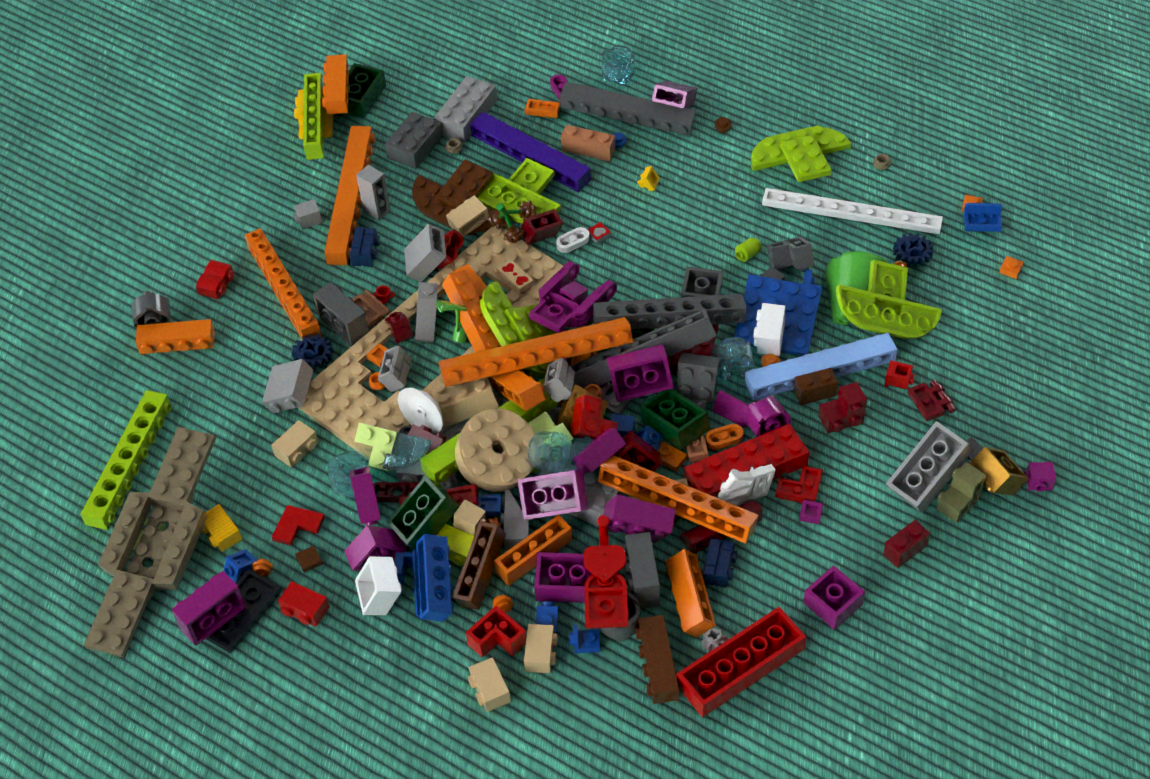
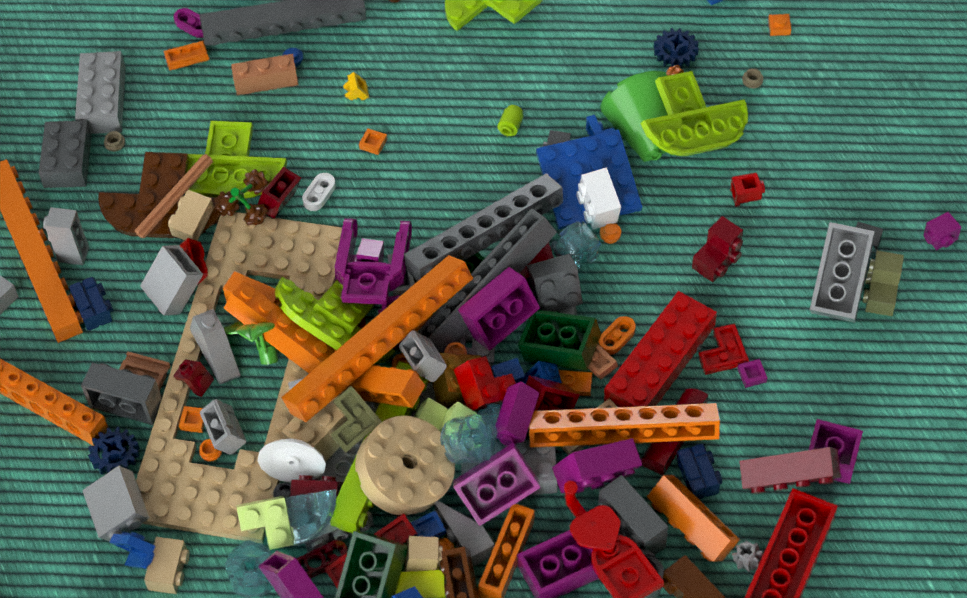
camera: 30 degrees left, 5 degrees up
red plate [373,285,395,304] -> none
dark purple brick [470,112,591,193] -> none
tan tile [497,259,534,293] -> none
tile [587,222,611,244] -> none
dark grey brick [681,267,723,297] -> none
magenta slope [713,390,748,428] -> none
white plate [718,464,775,506] -> none
light blue brick [745,333,897,401] -> none
magenta brick [745,396,791,437] -> none
white plate [762,188,943,234] -> none
dark grey brick [766,237,815,271] -> none
reddish brown piece [793,368,838,405] -> none
dark red piece [883,519,930,568] -> none
dark red plate [907,380,956,422] -> none
pearl gold brick [969,447,1029,496] -> none
none -> blue bracket [109,531,155,569]
none -> nougat axle [135,154,213,238]
none -> olive plate [330,386,382,453]
none -> orange plate [359,128,387,155]
none -> brick [740,447,841,494]
none -> dark tan plate [742,69,763,89]

